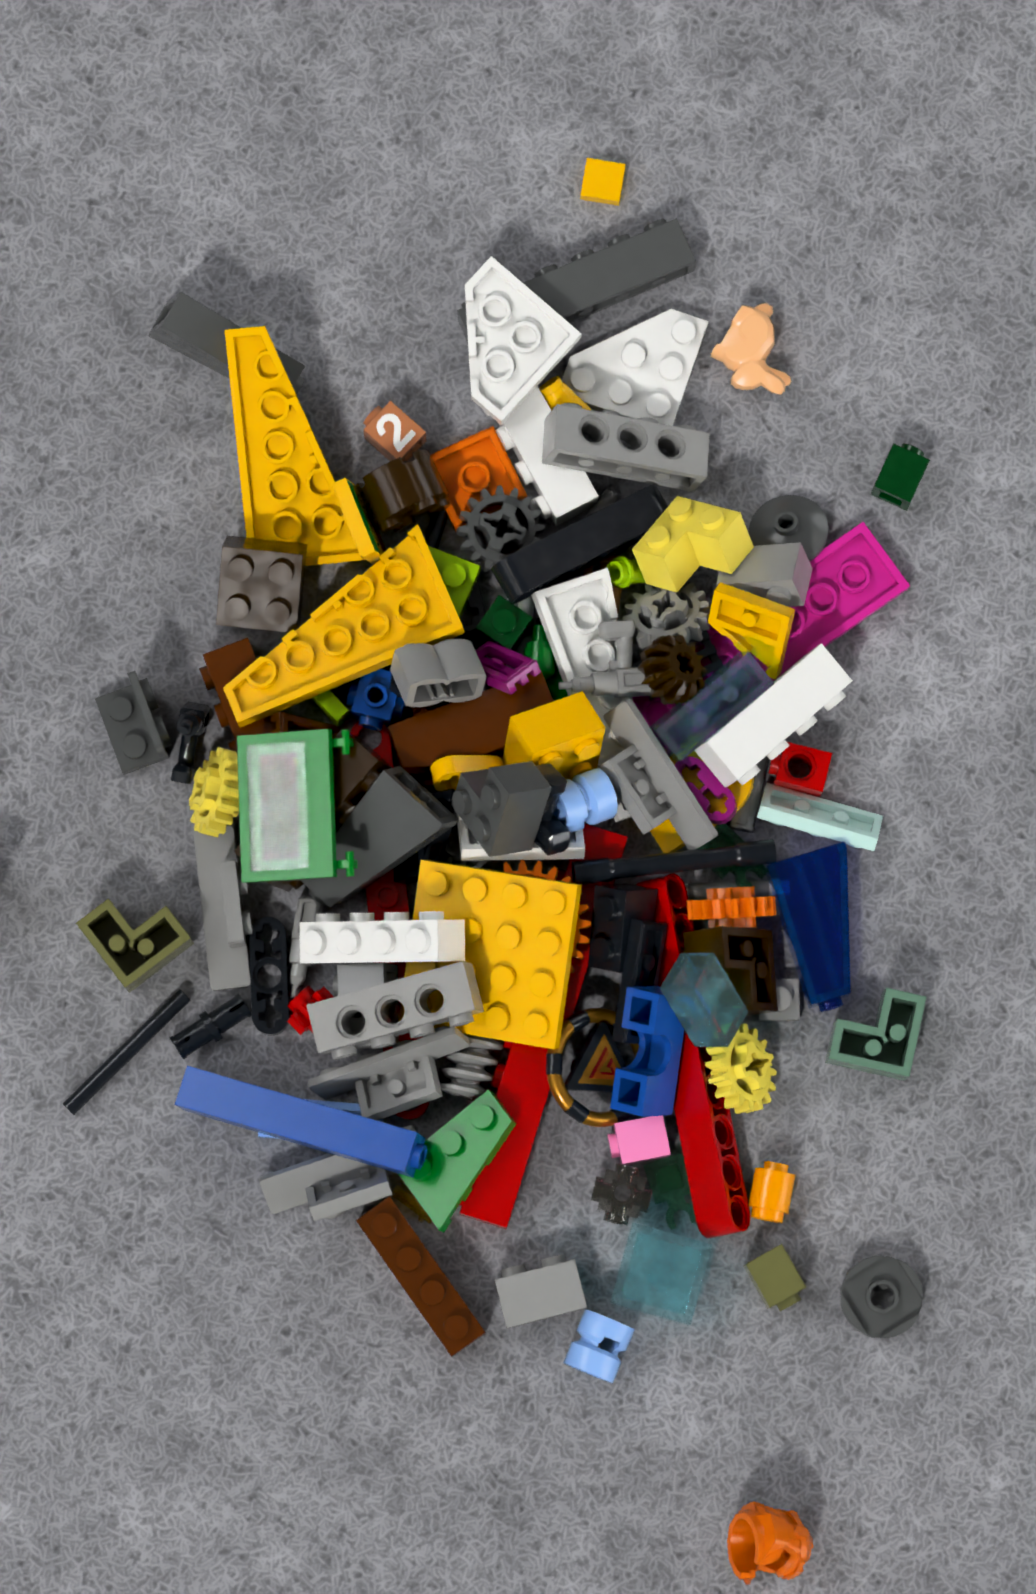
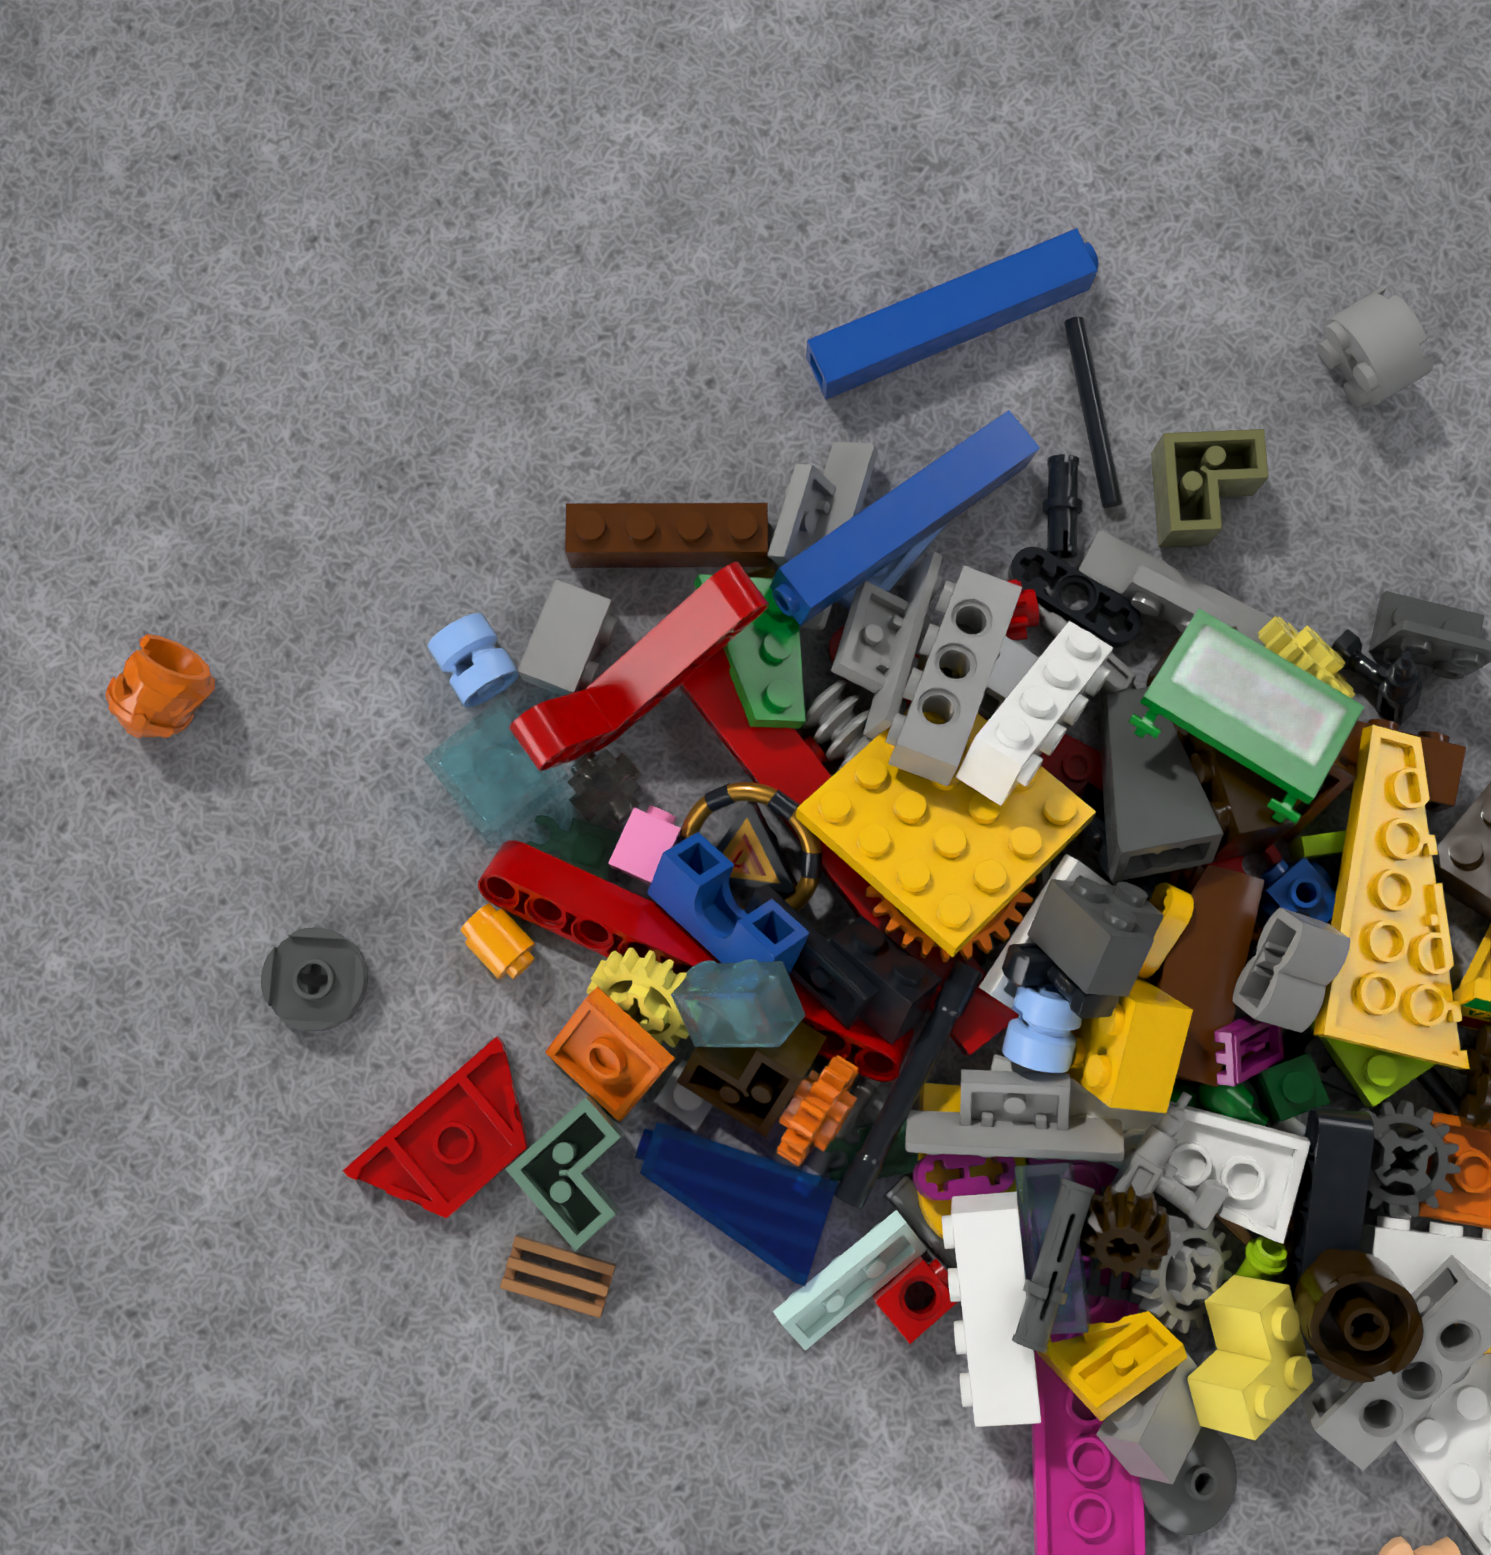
camera: 130 degrees right, 0 degrees up
olive brick [744,1244,806,1311] -> none
none -> red wing [342,1036,529,1219]
none -> medium nougat tile [500,1235,616,1318]
none -> red beam [509,562,769,772]
none -> orange tile [545,986,675,1122]
none -> blue brick [806,228,1099,400]
none -> dark grey pin [1012,1178,1095,1353]
none -> dark brown brick [1293,1248,1424,1383]

